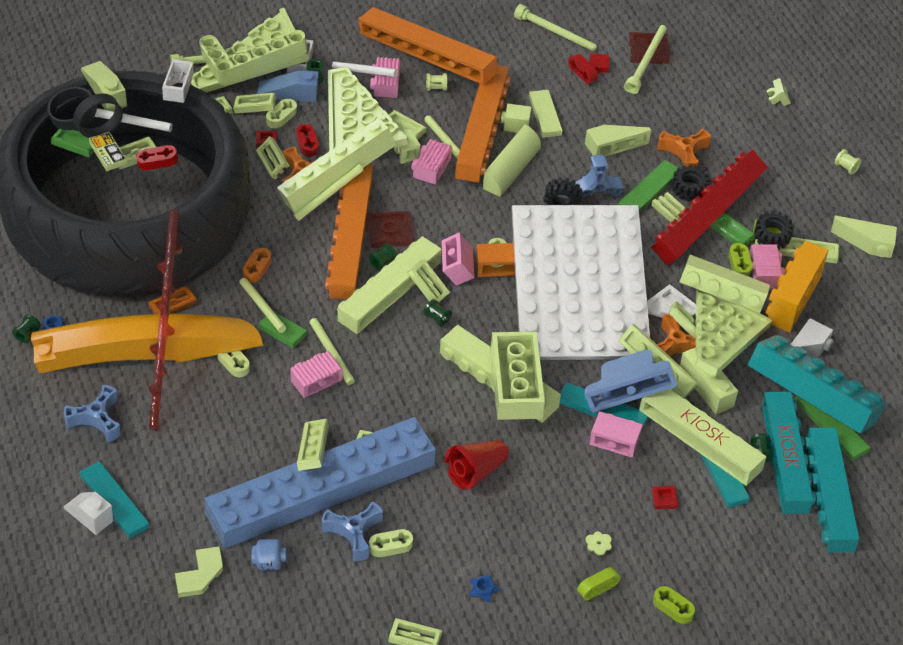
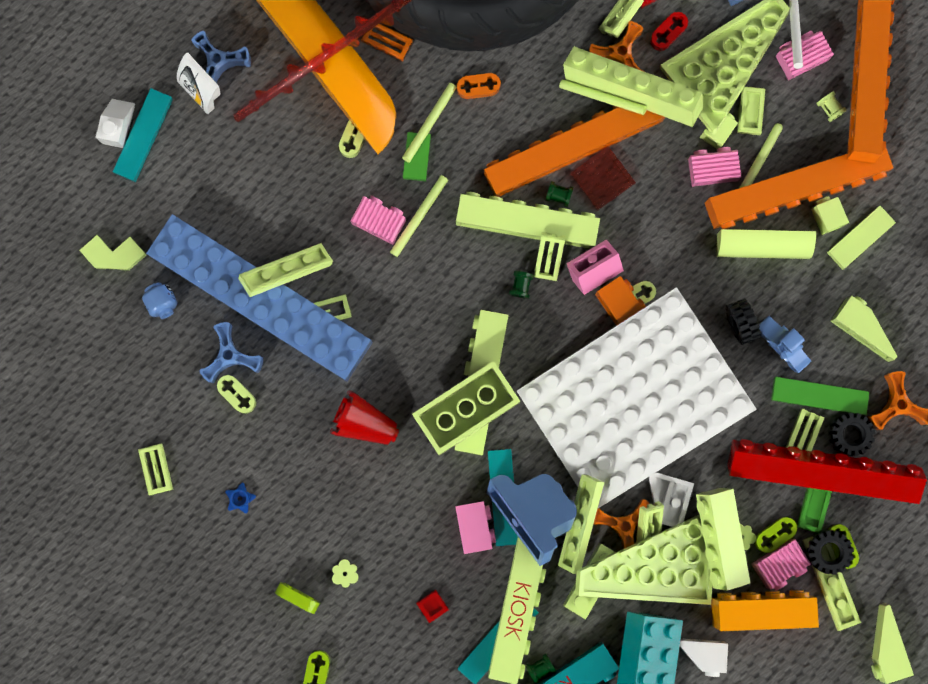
camera: 65 degrees right, 35 degrees up
none -> white slope [177,52,220,114]

